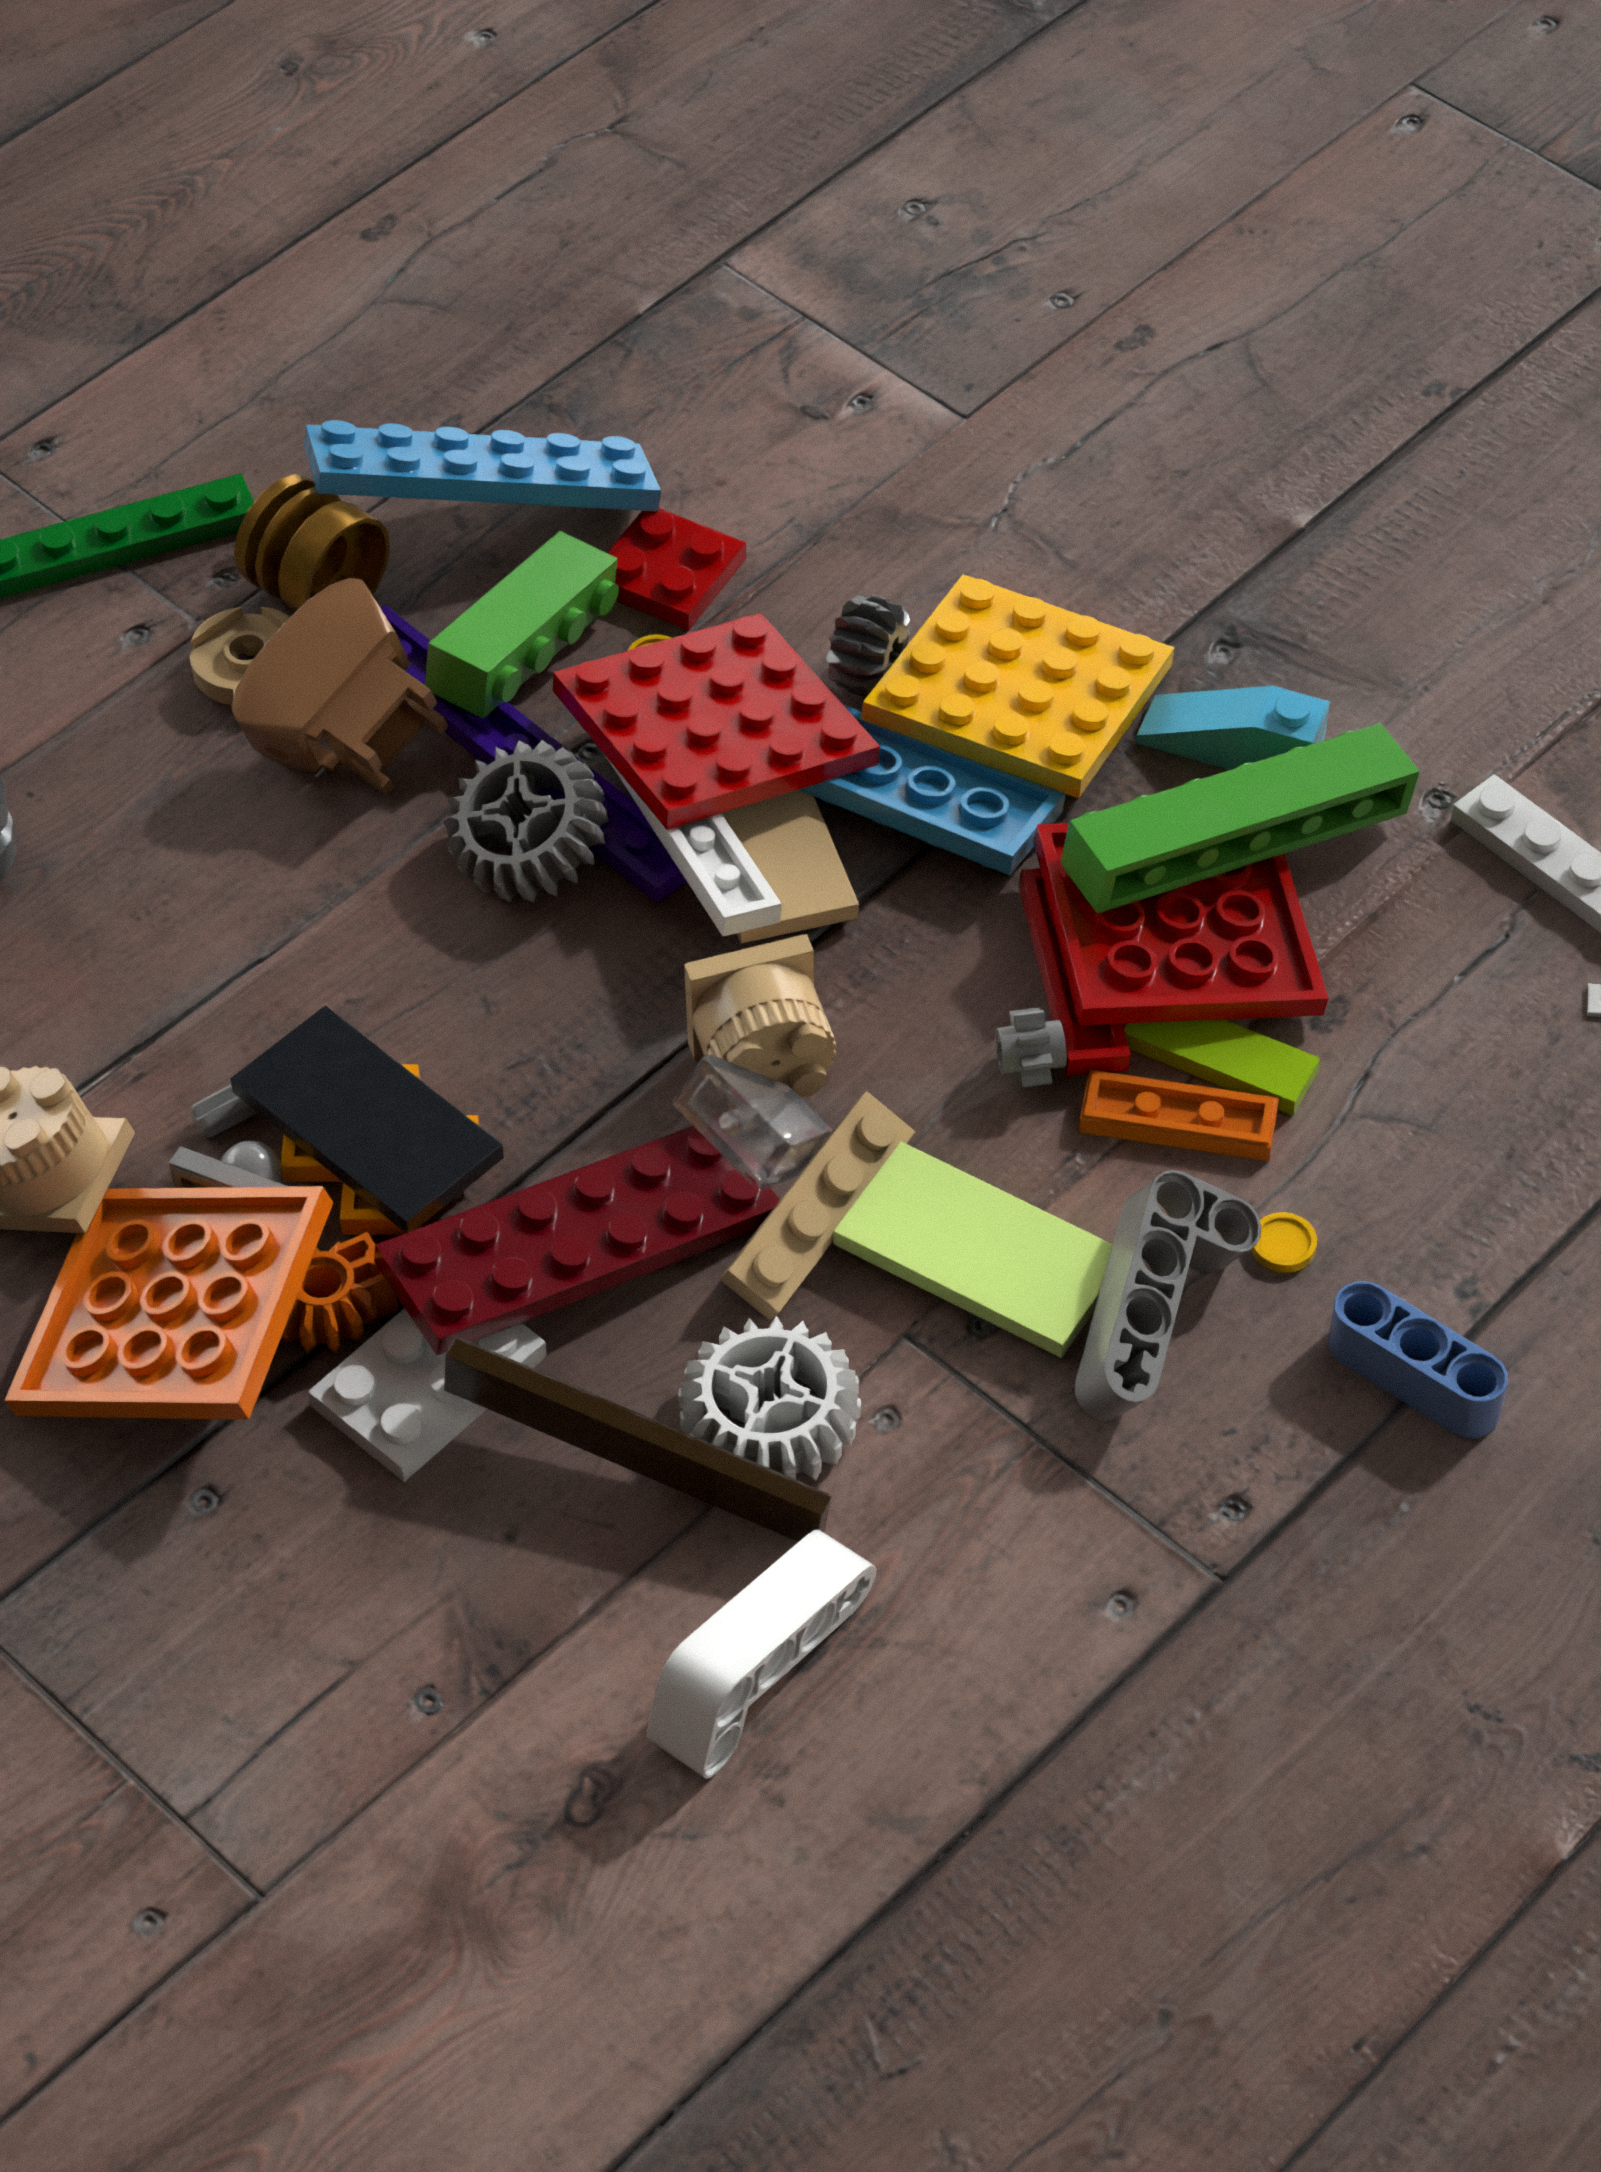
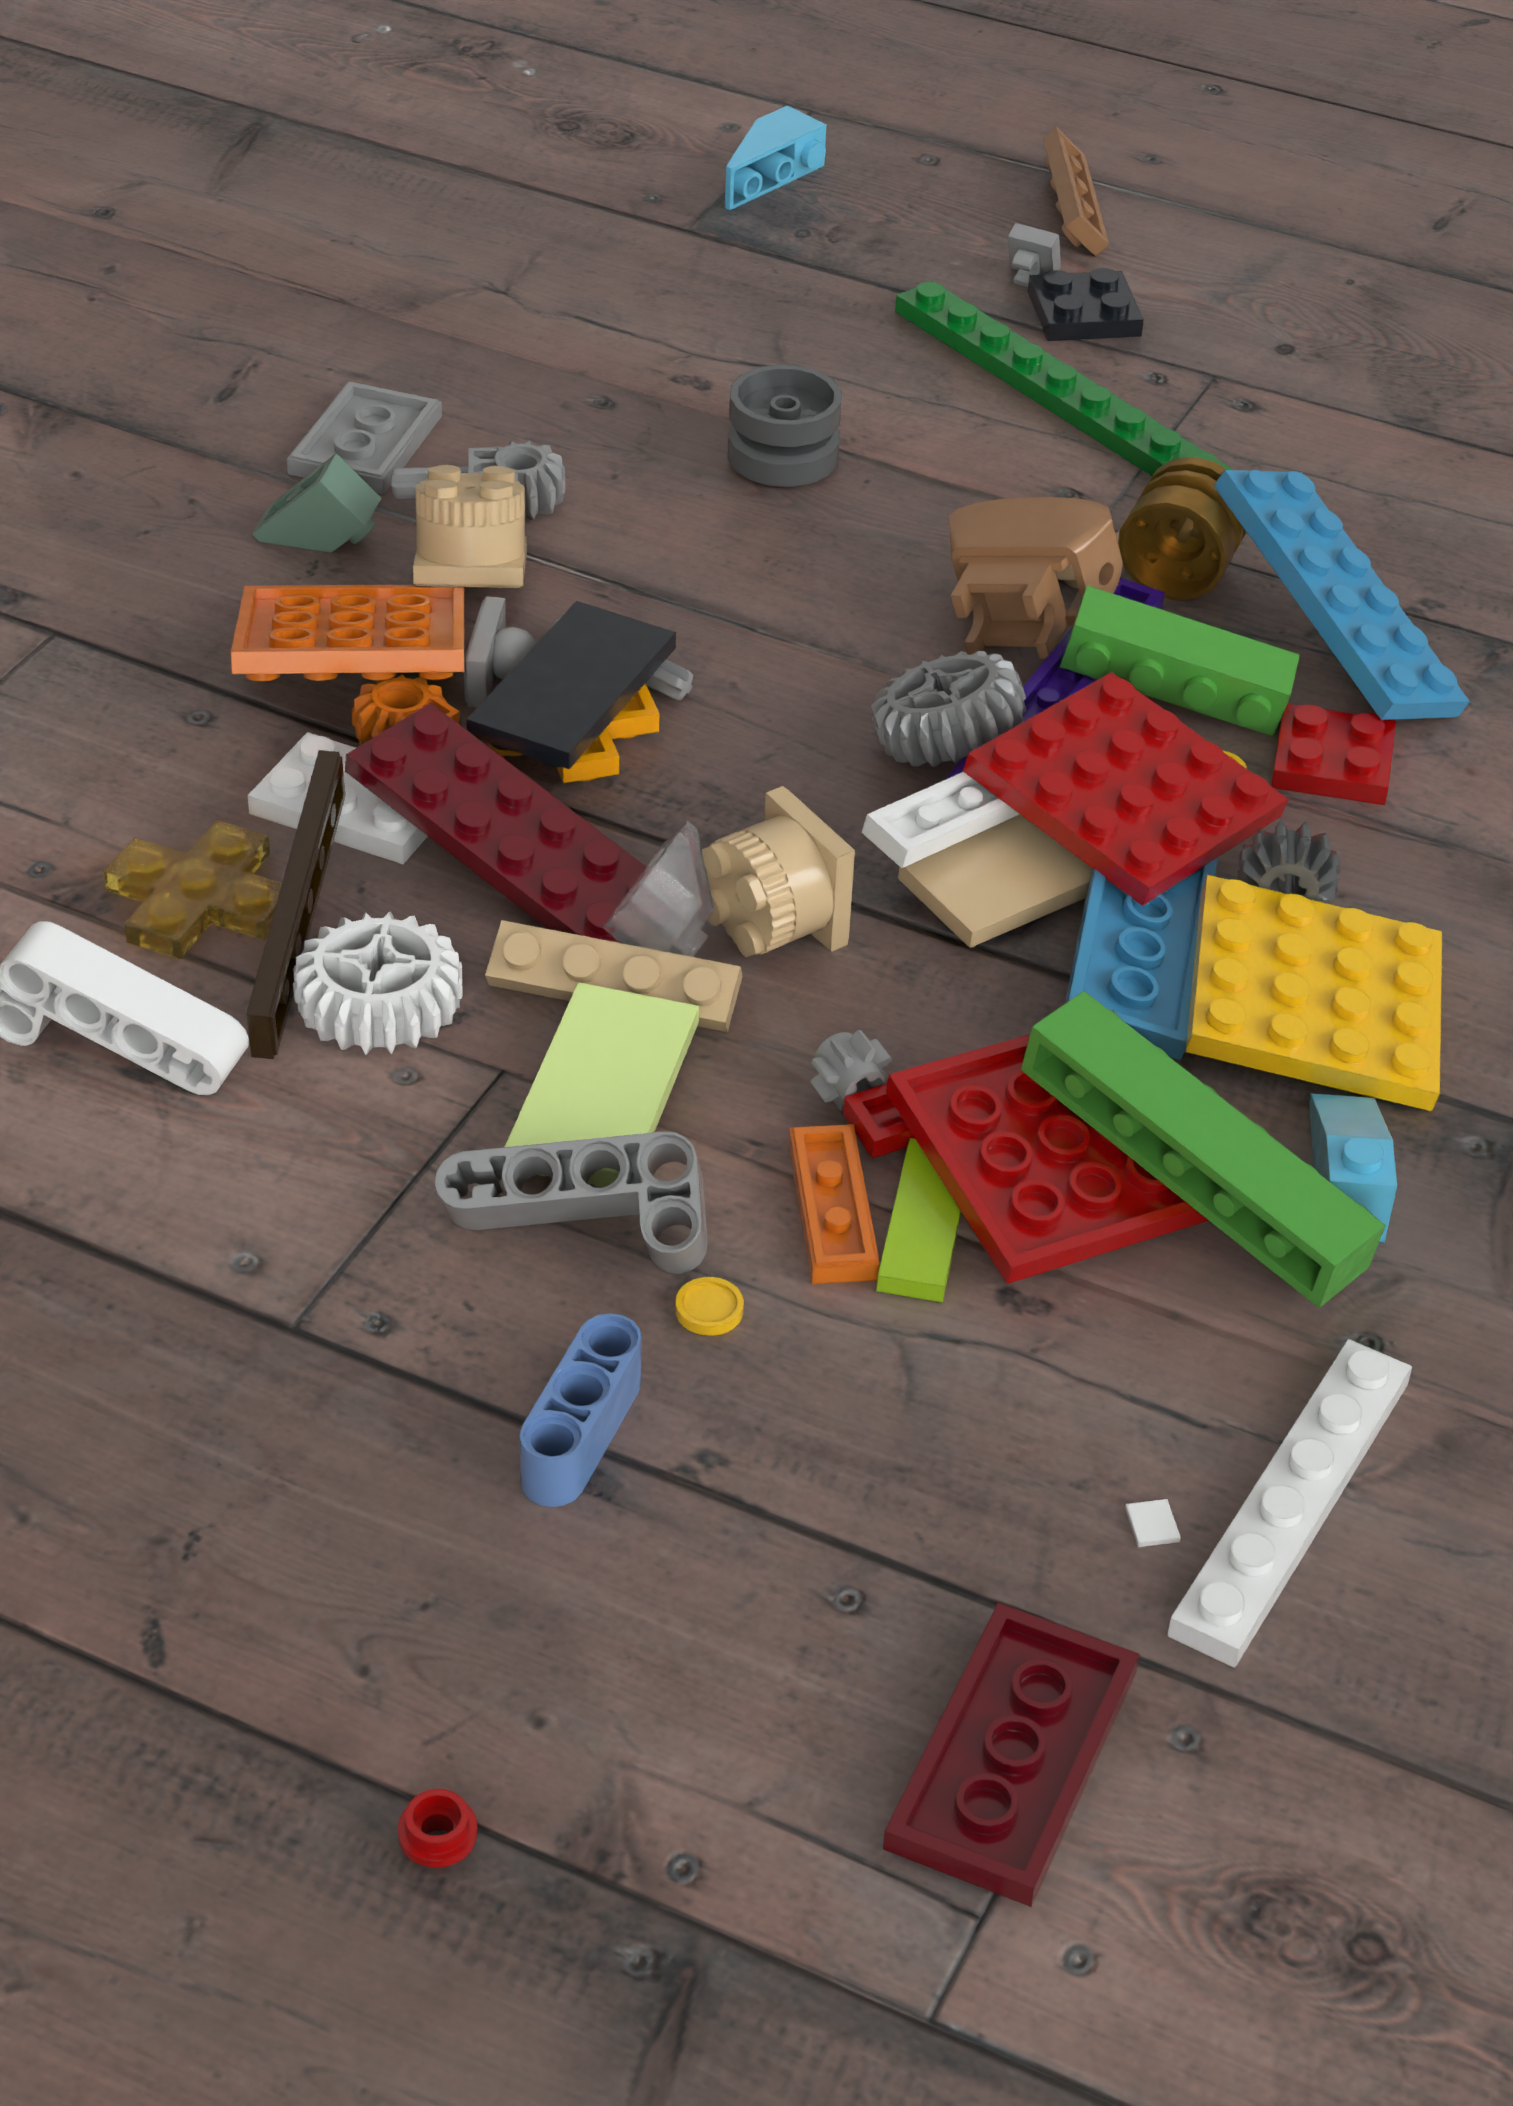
camera: 70 degrees right, 10 degrees down
none -> clear yellow plate [103,819,282,959]

